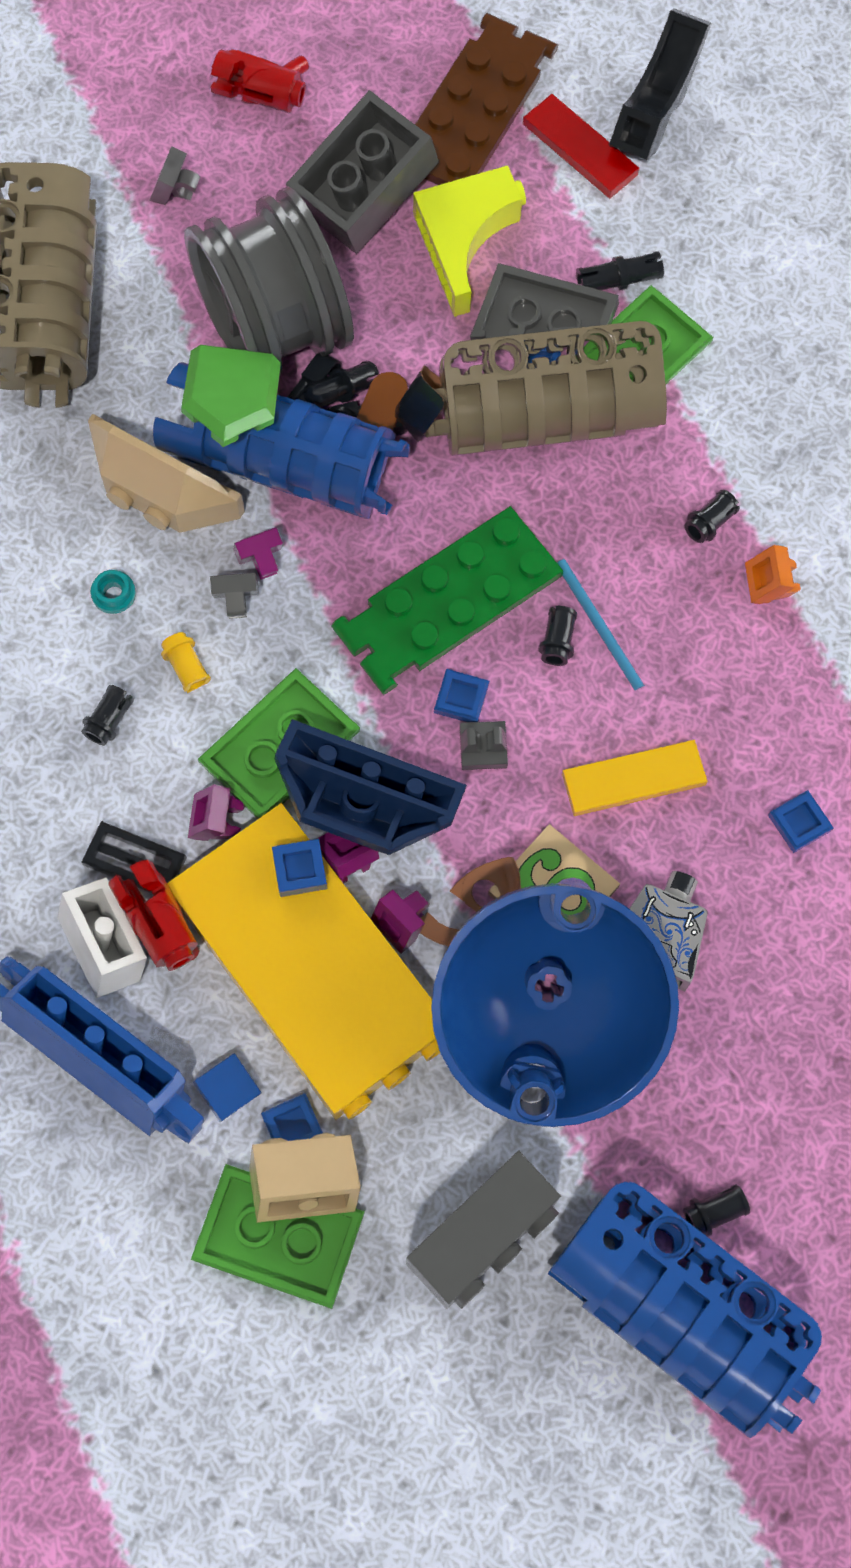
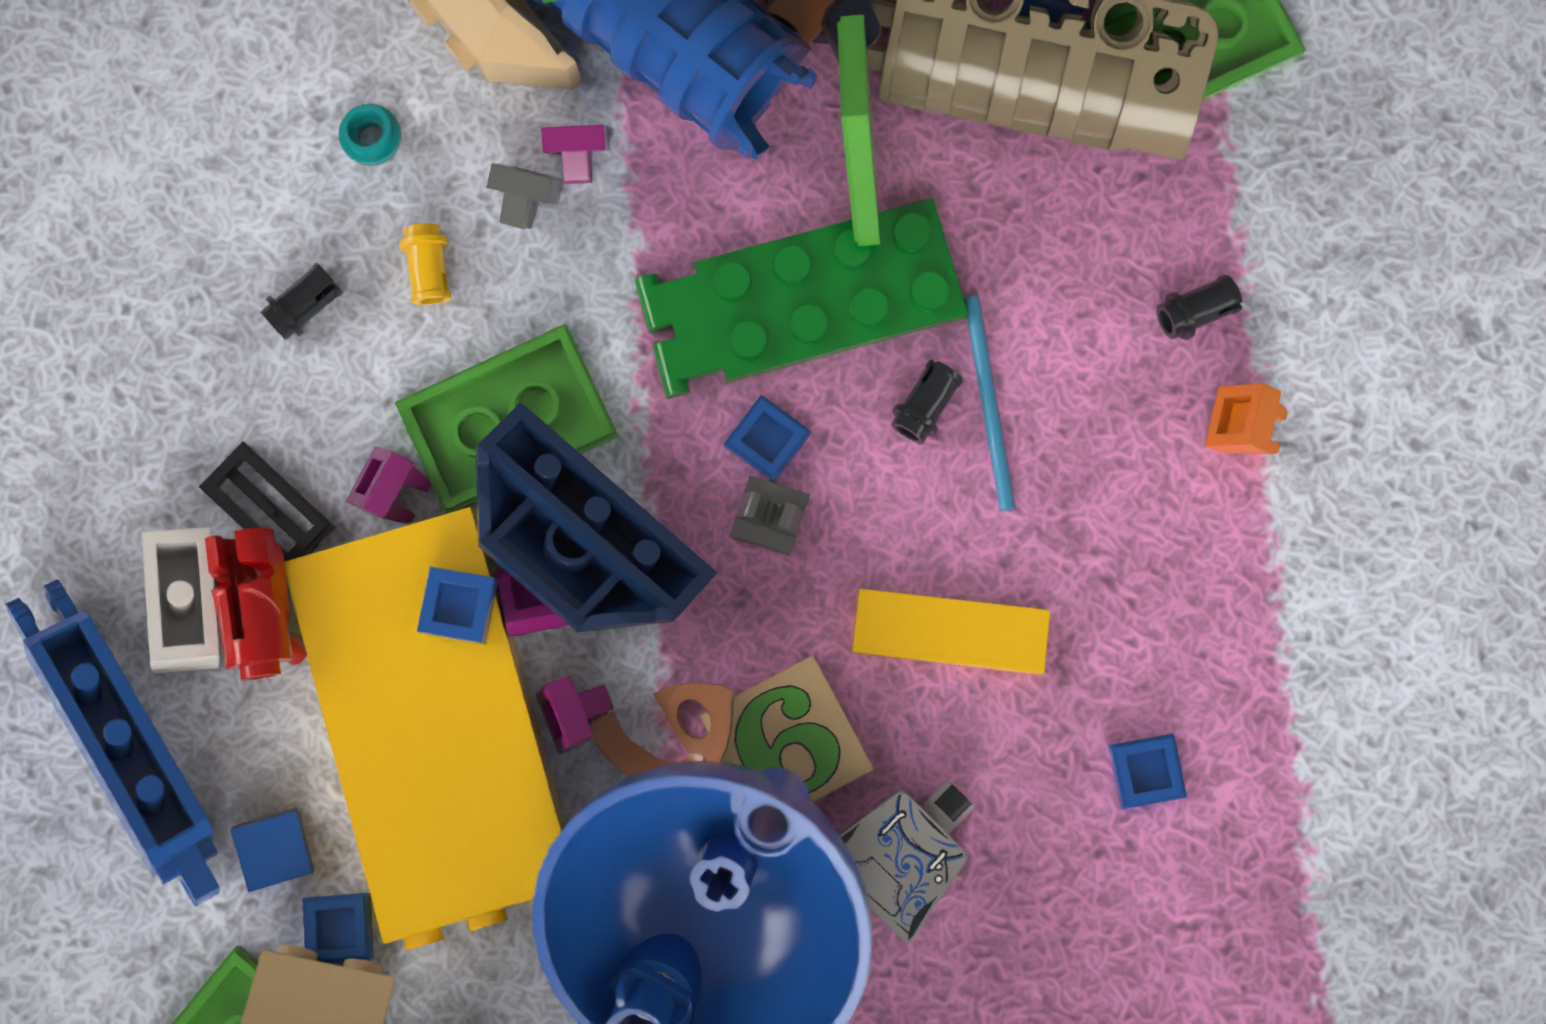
camera: 25 degrees right, 10 degrees up
none -> bright green tile [838,15,880,246]

